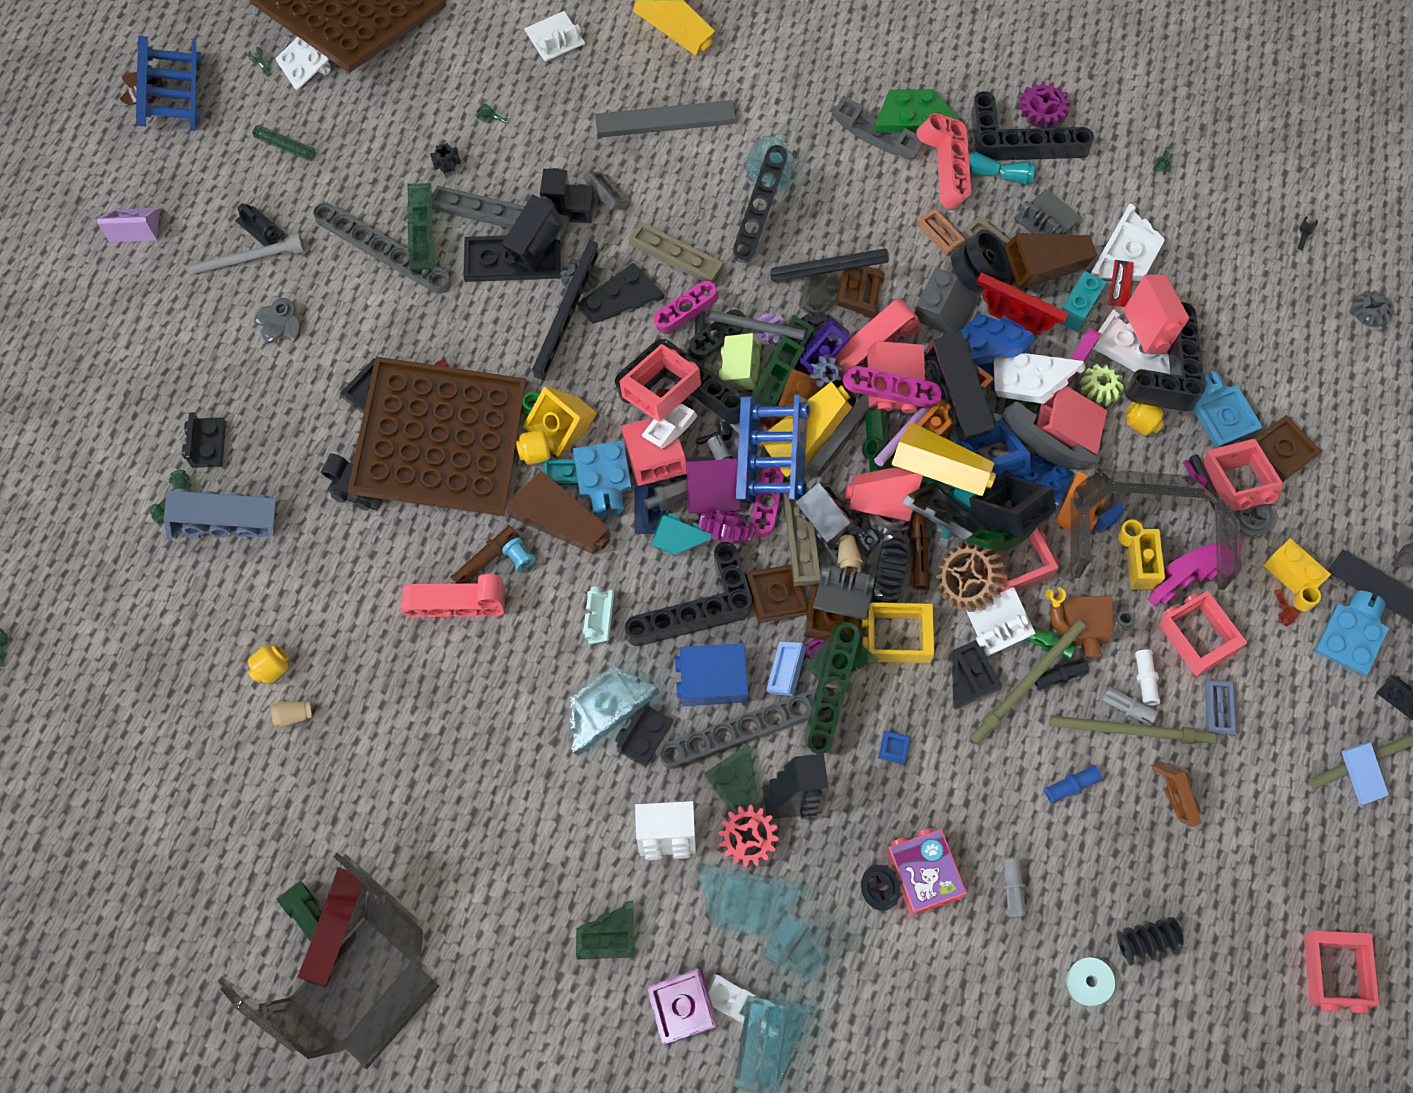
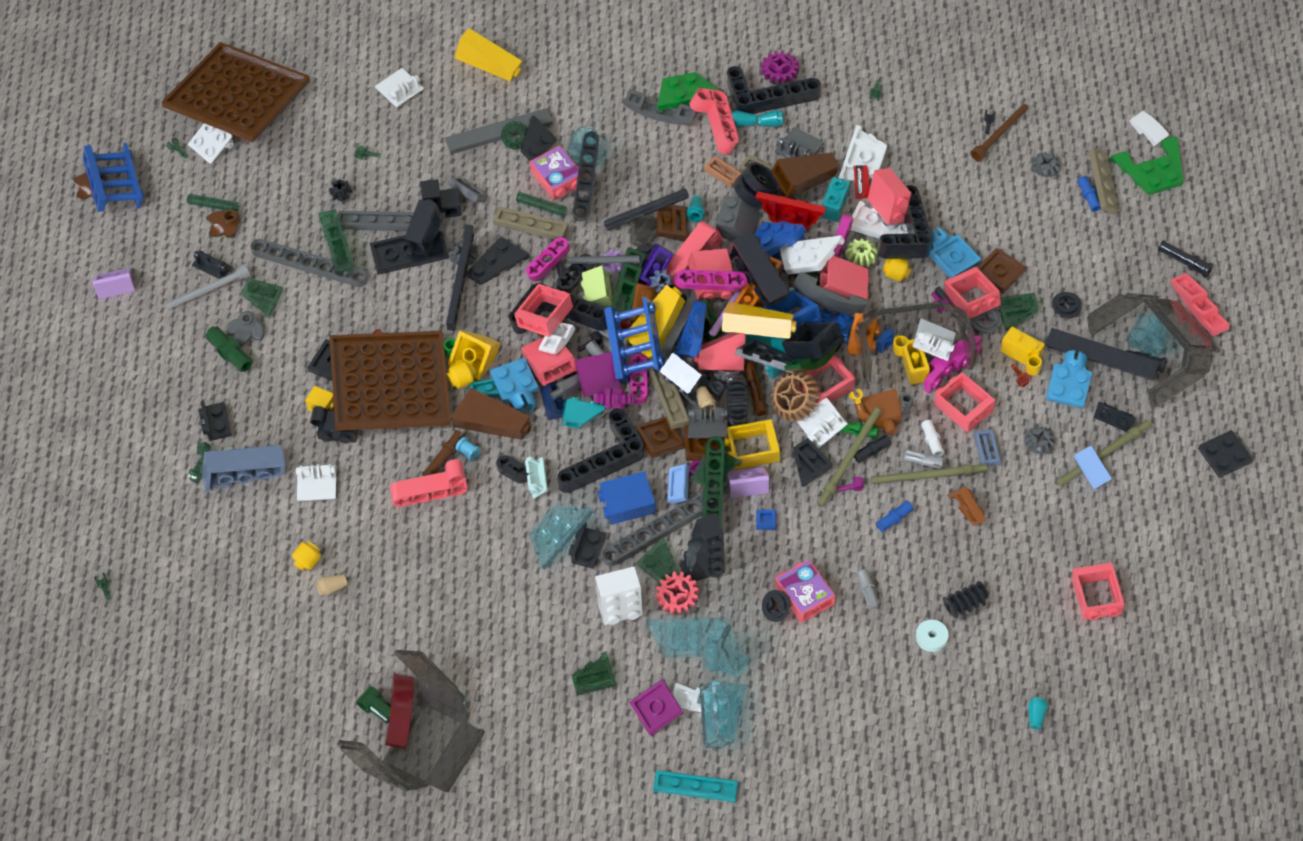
camera: 10 degrees left, 10 degrees down
none -> dark green piece [205,326,253,372]
none -> reddish brown plate [206,210,240,238]
none -> clear green wing [241,278,283,319]
none -> white hinge [296,464,336,501]
none -> yellow brick [305,386,334,412]
none -> black beam [496,455,530,483]
none -> clear green gear [501,121,527,150]
none -> clear green axle [516,192,567,217]
none -> black wing [520,115,558,161]
none -> brick [530,146,584,201]
none -> blue plate [674,301,706,357]
none -> teal cone [687,195,705,222]
none -> lavender slope [726,466,769,498]
none -> magenta hand [837,477,864,492]
none -> white hinge [913,319,956,361]
none -> reddish brown piece [970,104,1028,162]
none -> clear green wing [999,292,1039,331]
none -> dark grey gear [1024,425,1056,454]
none -> black gear [1051,292,1082,319]

